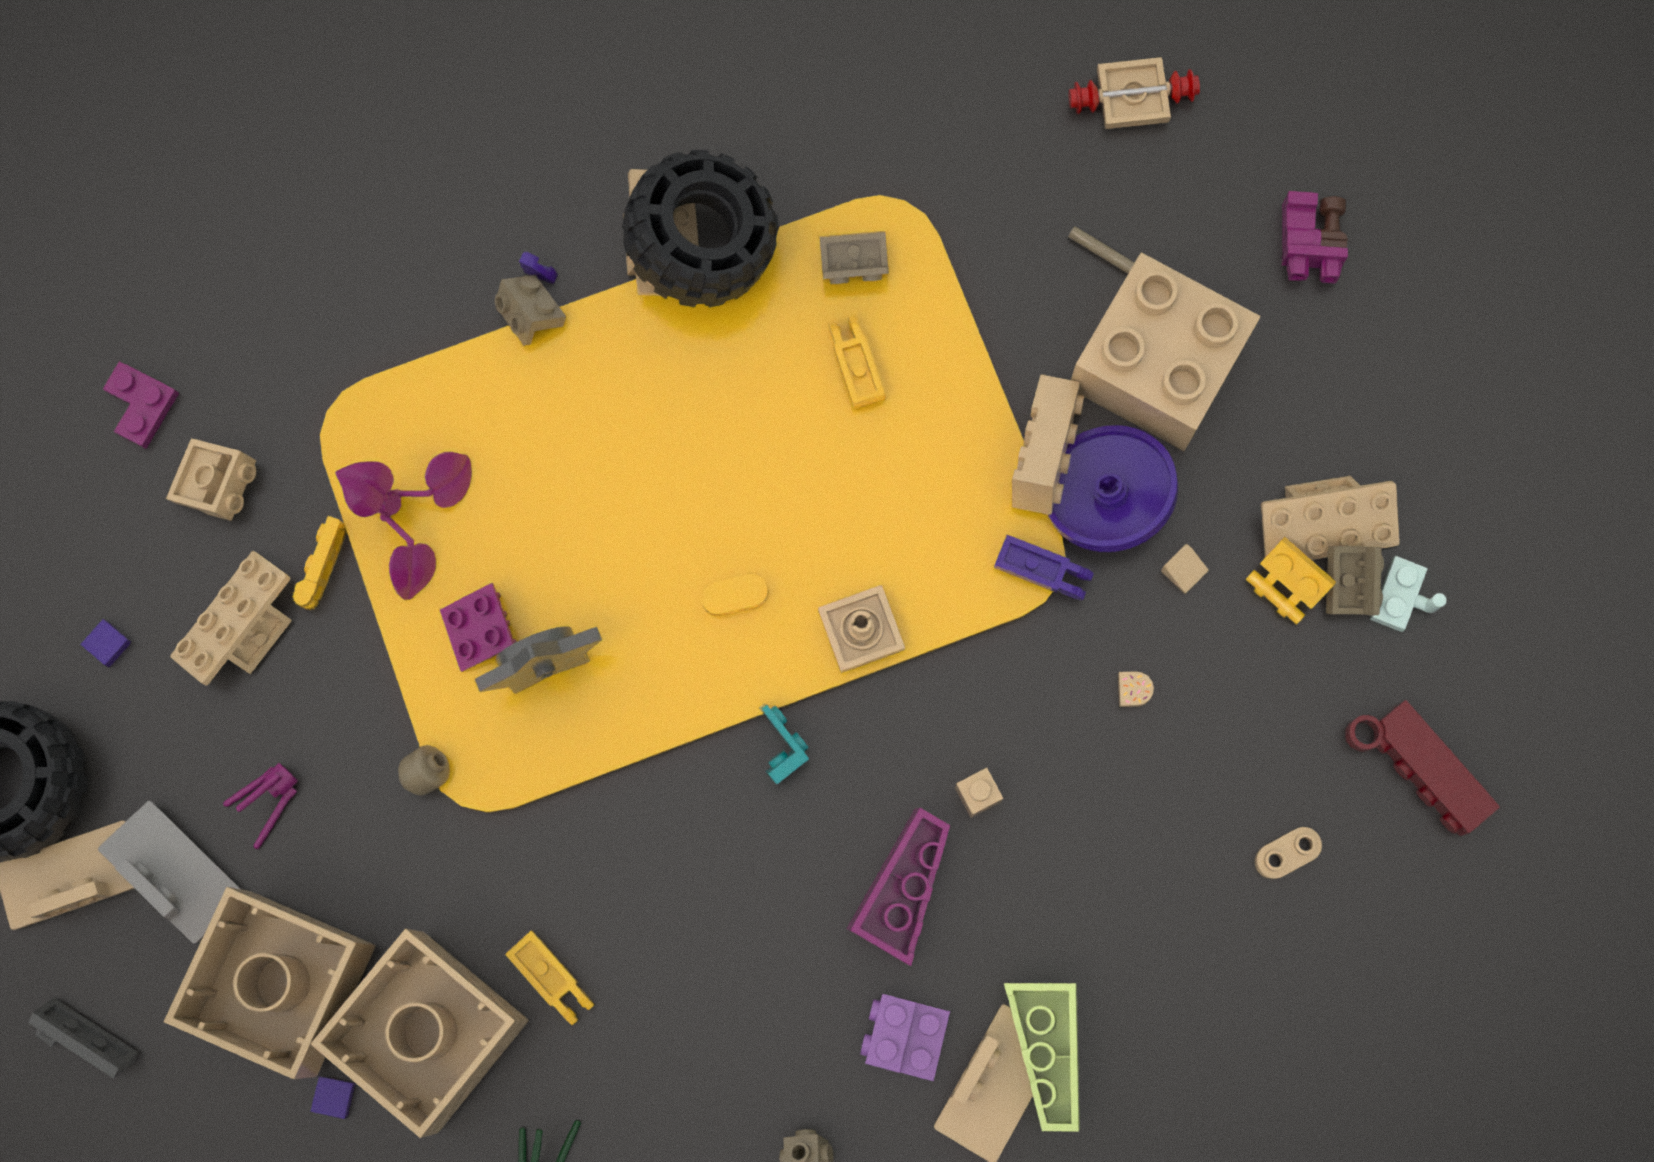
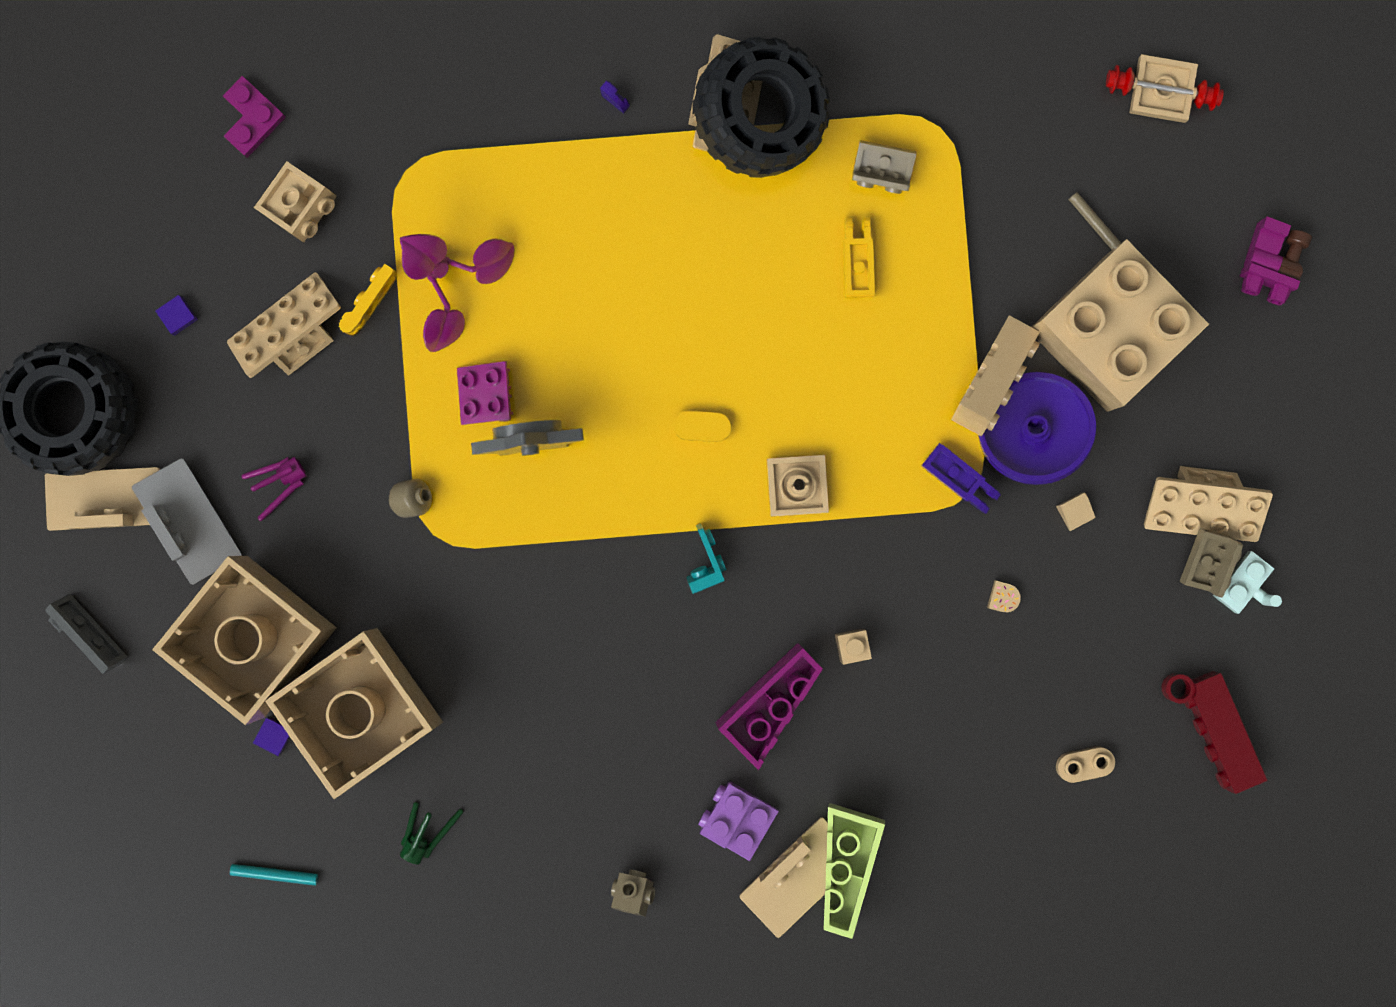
camera: 15 degrees right, 10 degrees up
dark tan bracket [495,275,566,346] -> none
yellow hinge [505,930,594,1025] -> none
yellow plate [1245,537,1336,625] -> none

